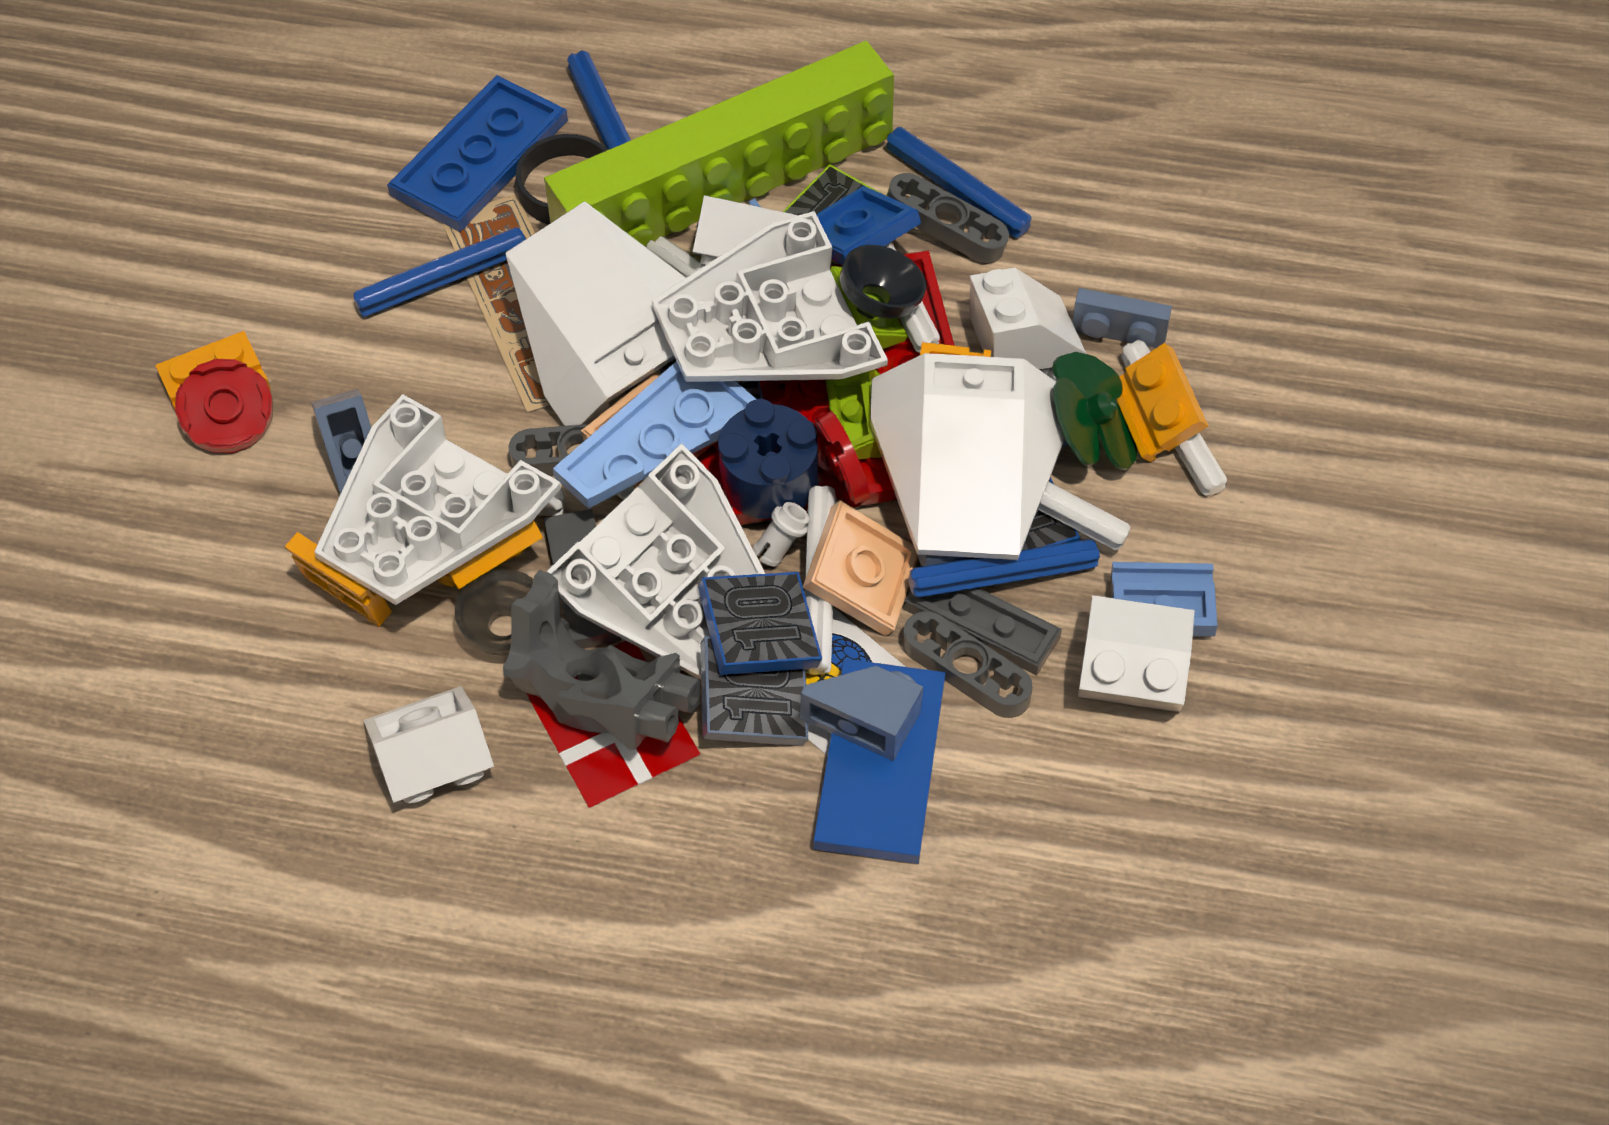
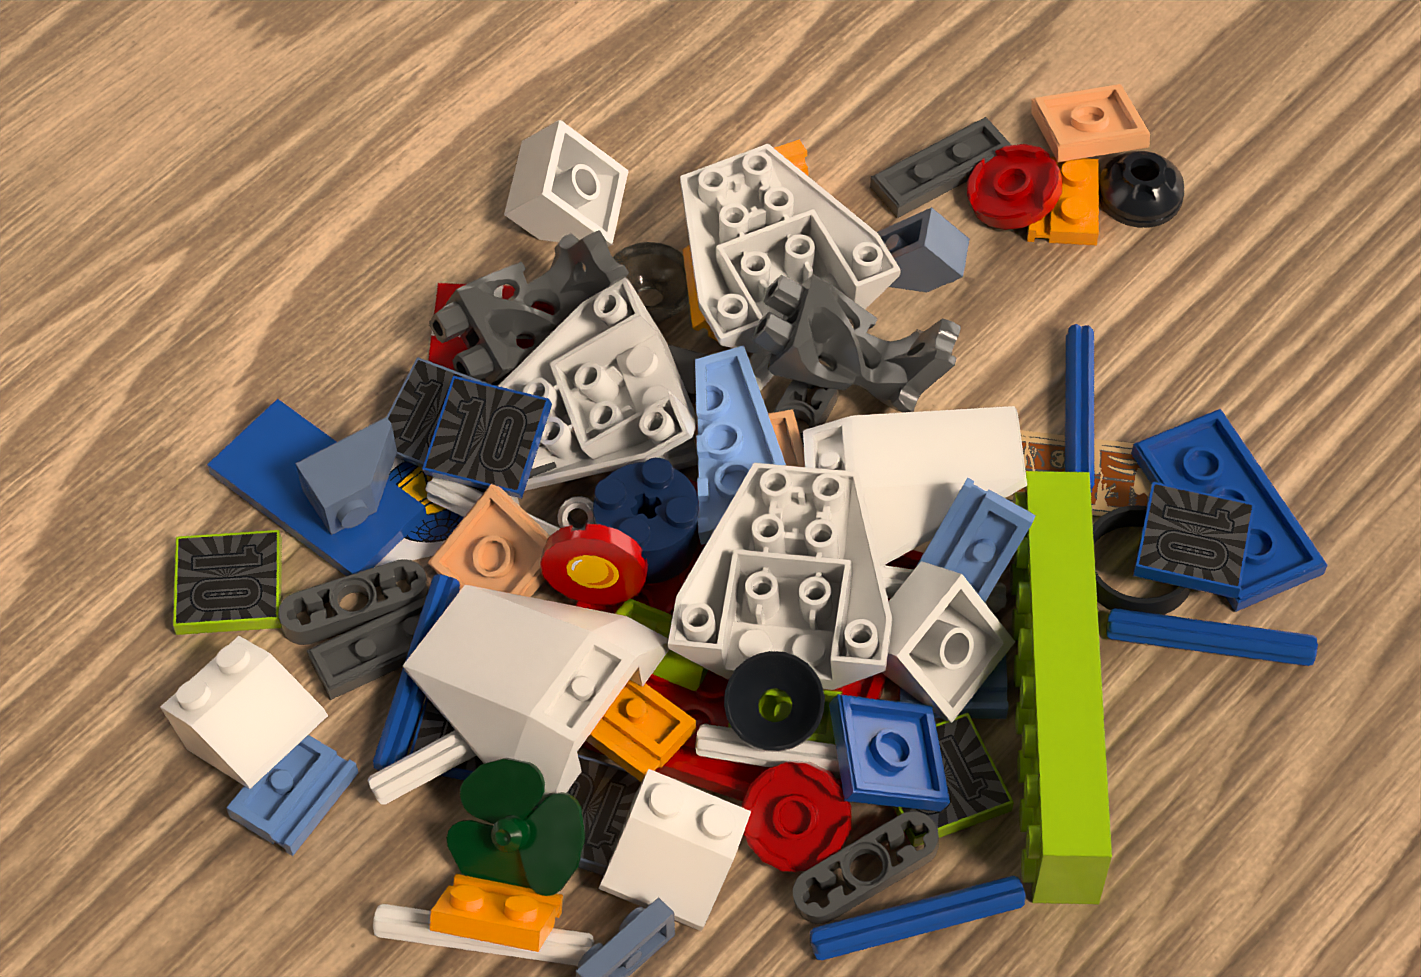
camera: 120 degrees right, 0 degrees up
none -> tile [173,530,282,635]
none -> red tile [742,761,852,872]
none -> dark grey hips [752,274,961,413]
none -> dark grey tile [870,117,1011,218]
none -> medium blue plate [916,477,1036,603]
none -> light nougat tile [1031,84,1150,162]
none -> black piece [1099,151,1184,228]
none -> tile [1133,482,1255,599]

